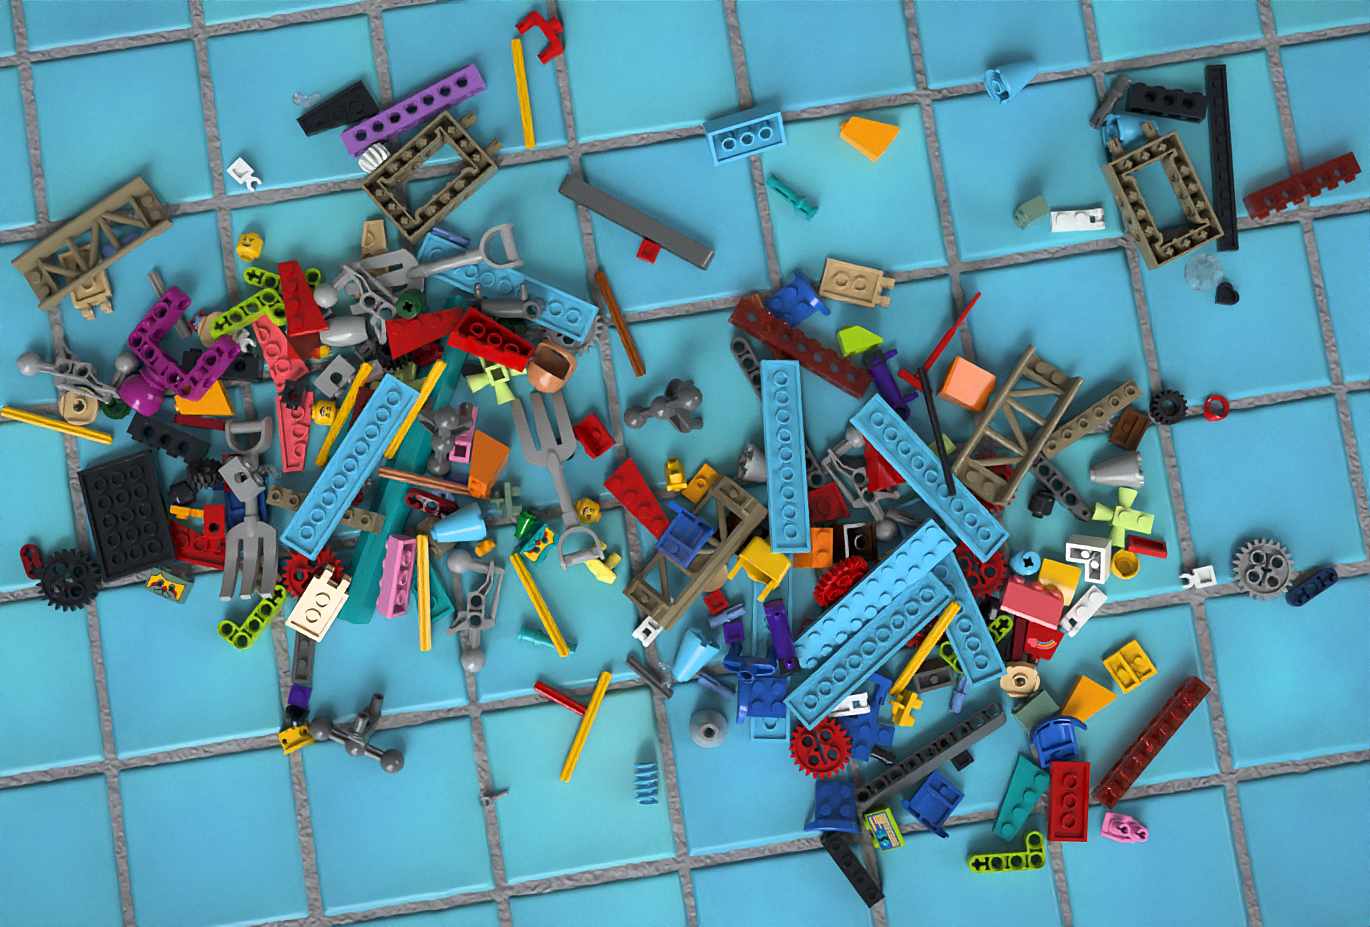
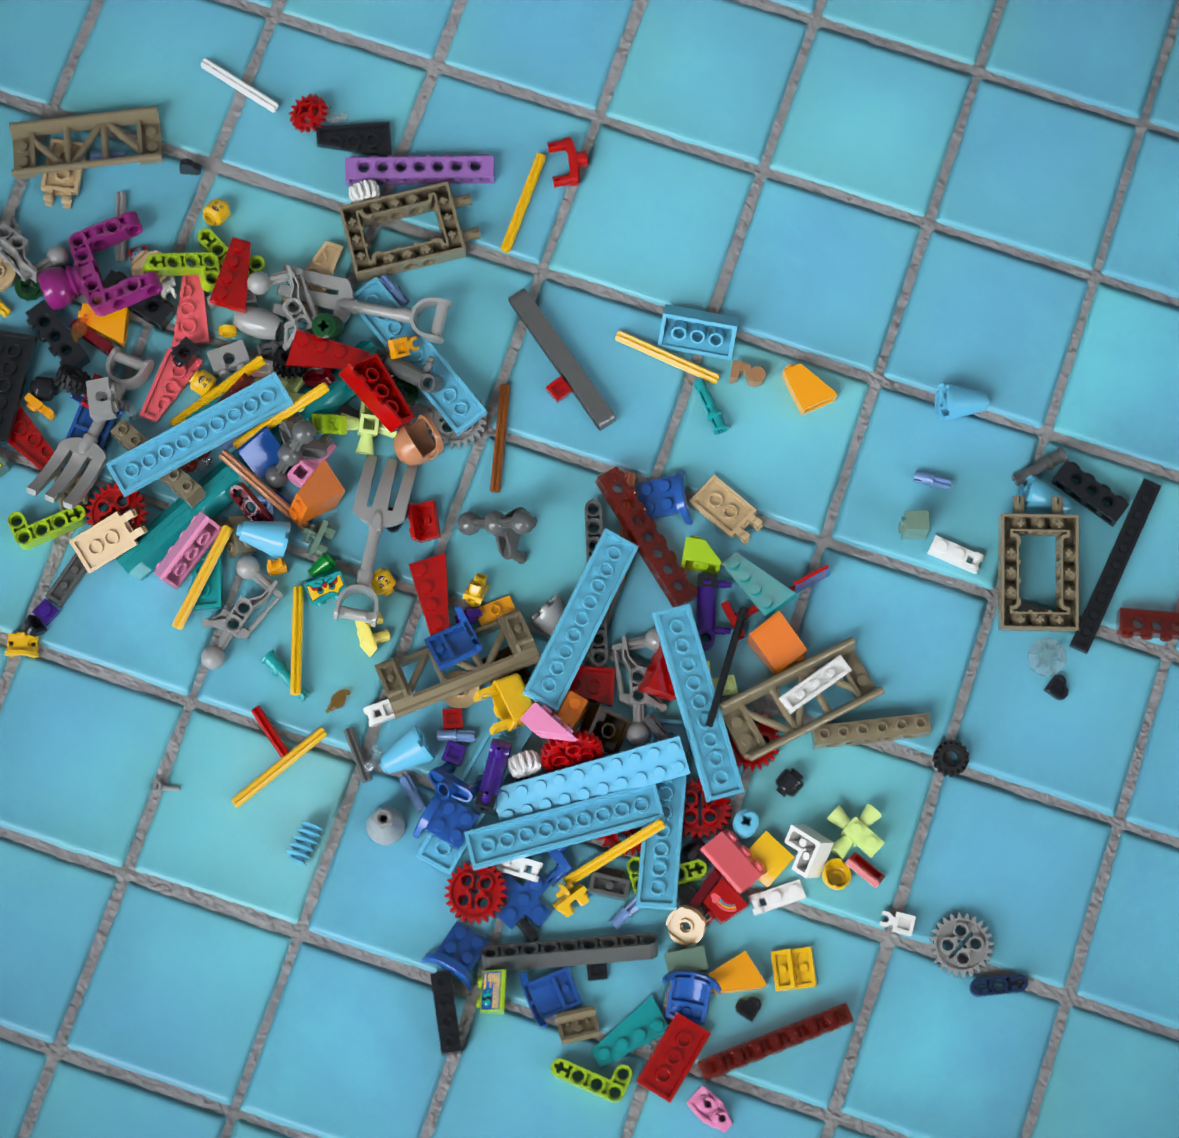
camera: 25 degrees right, 10 degrees down
red torso [203,505,227,552] -> none
white plate [226,157,262,192] -> none
clear red piece [287,326,320,361] -> none
dark grey connector [309,693,405,774] -> none
dark grey piece [1028,452,1093,522] -> none
light grey cone [1089,450,1144,489] -> none
reddish brown plate [1108,406,1152,451] -> none
red piece [1203,395,1229,422] -> none
none -> clear orange piece [71,313,88,343]
none -> black tile [179,159,202,175]
none -> white axle [201,58,279,112]
none -> blue tile [236,426,281,479]
none -> red gear [289,94,329,134]
none -> lime slope [311,413,347,435]
none -> clear orange piece [325,689,351,713]
none -> light orange plate [388,336,419,359]
none -> dark purple plate [454,609,482,625]
none -> white gear [508,750,542,779]
none -> bright pink slope [520,702,578,742]
none -> dark tan bracket [555,1006,601,1045]
none -> yellow axle [615,330,719,384]
none -> teal wing [721,552,797,619]
none -> medium nougat leg [729,360,766,387]
none -> black tile [735,997,761,1022]
none -> white tile [779,655,852,714]
none -> medium blue axle [913,470,952,489]

